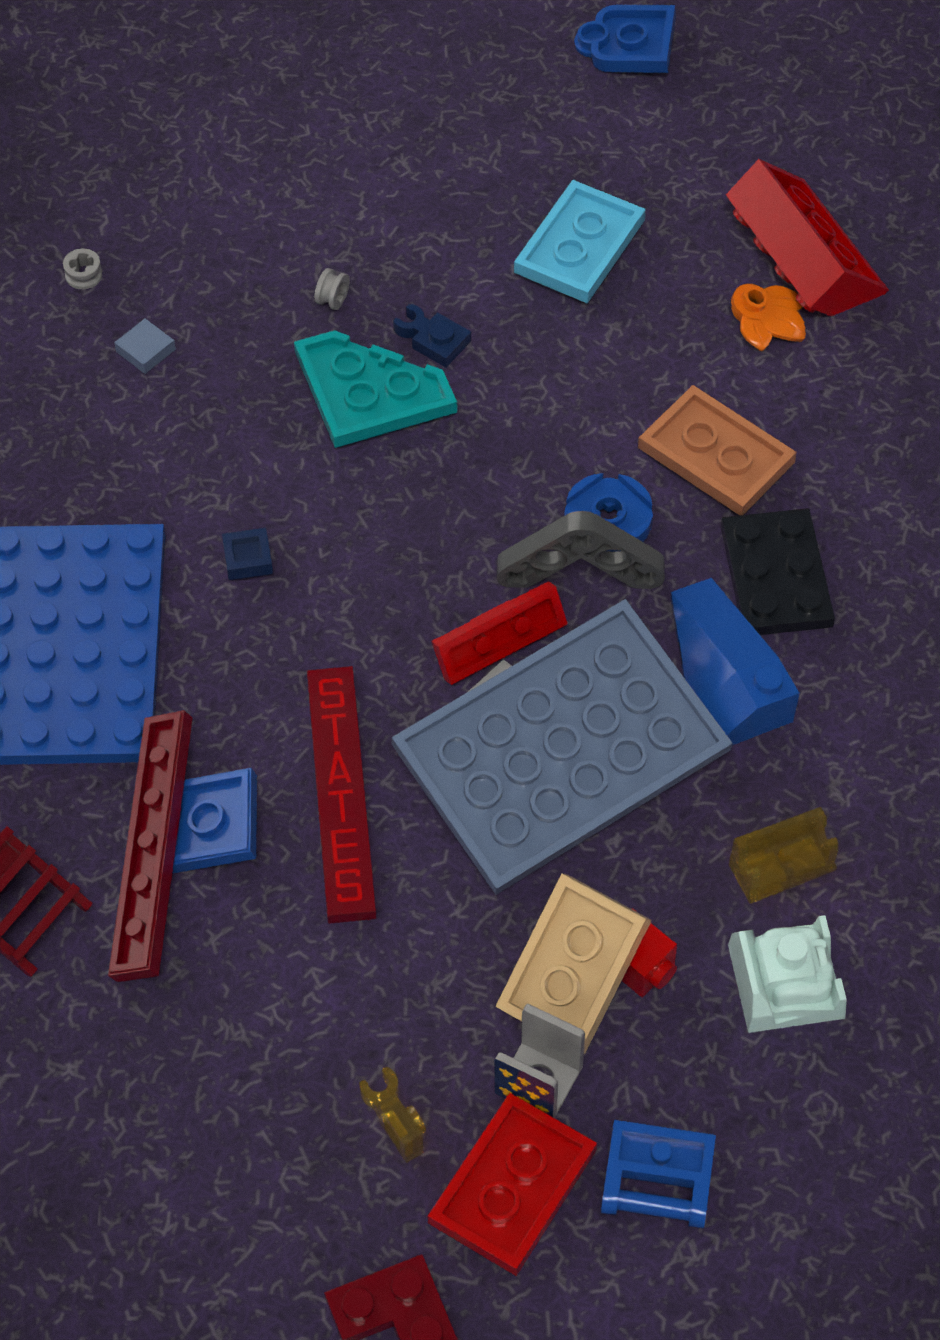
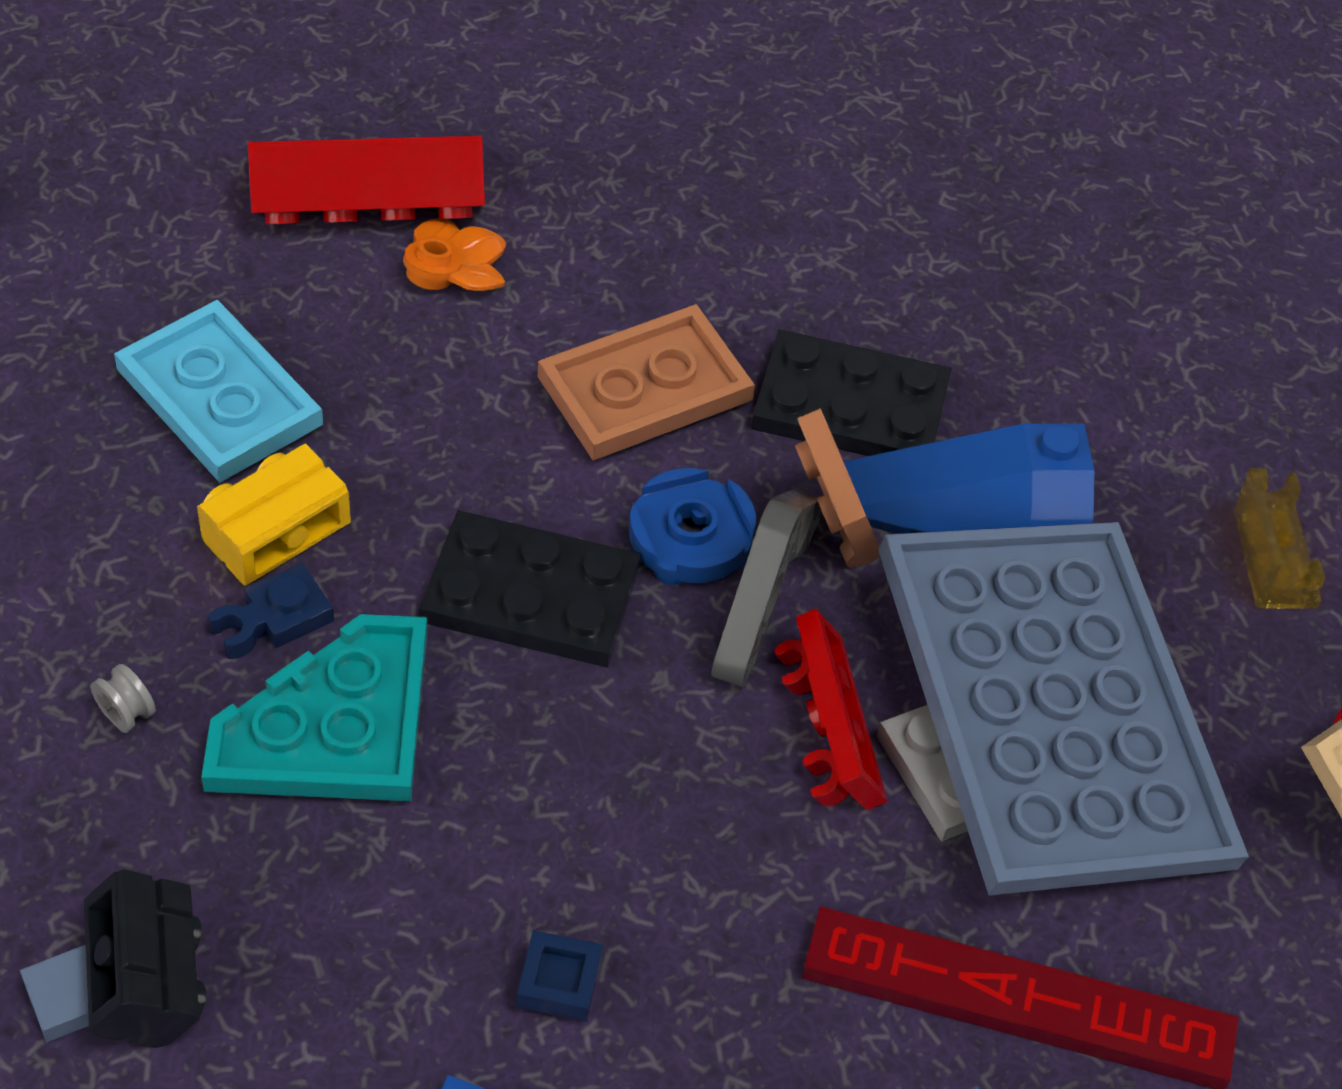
camera: 75 degrees left, 5 degrees down
none -> black brick [84,869,206,1048]
none -> yellow brick [197,443,351,586]
none -> black plate [419,510,641,668]
none -> nougat plate [795,408,880,568]

